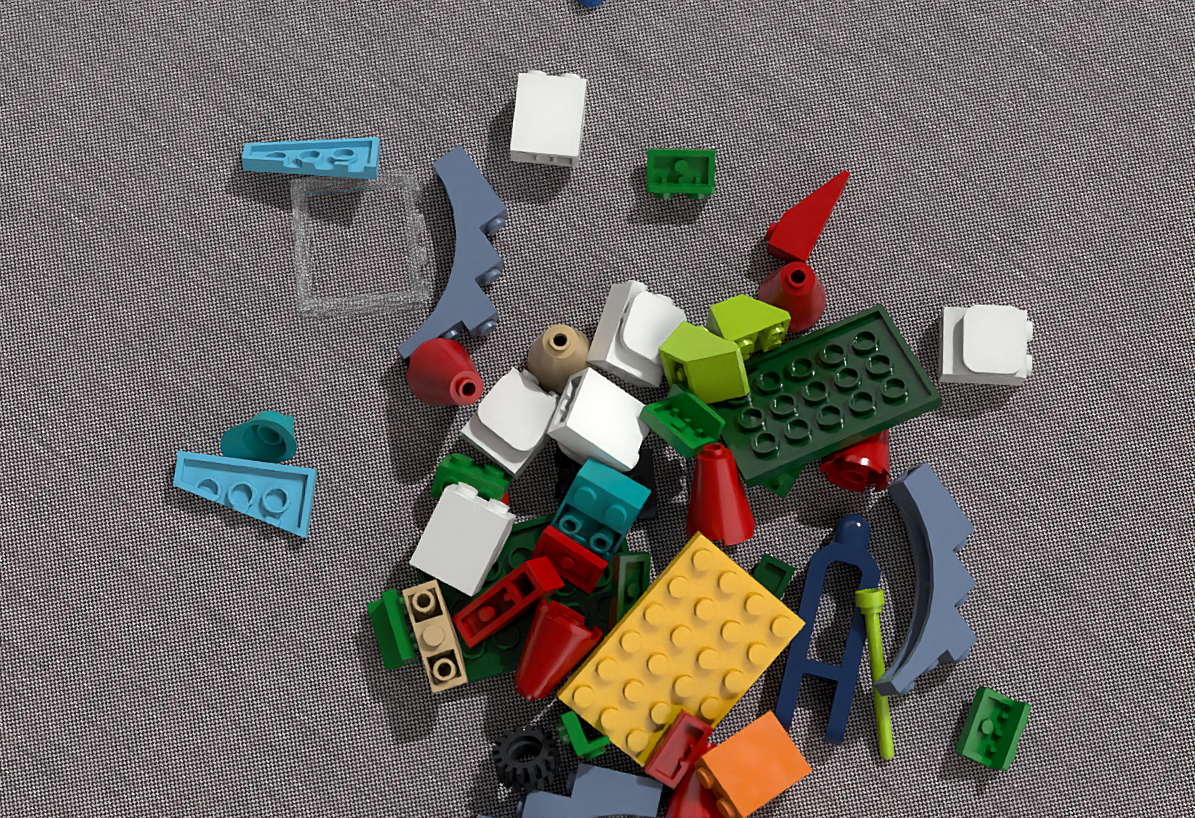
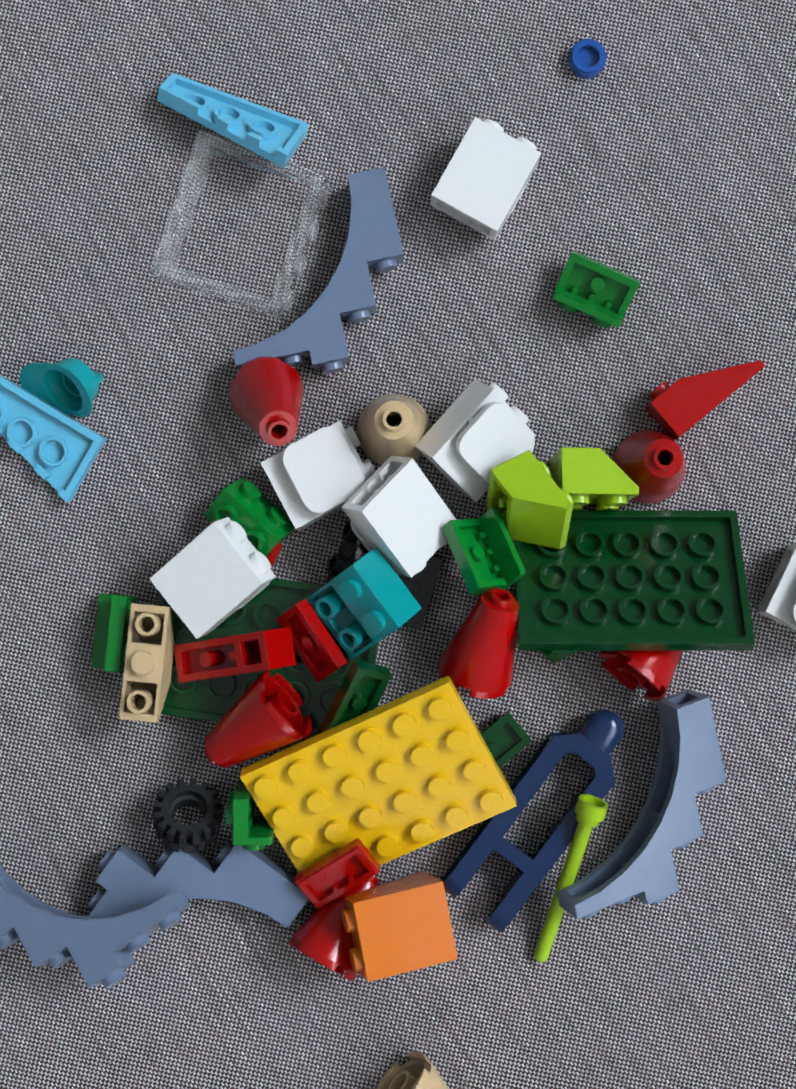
camera: 20 degrees right, 10 degrees up
green bracket [954,686,1031,772] -> none

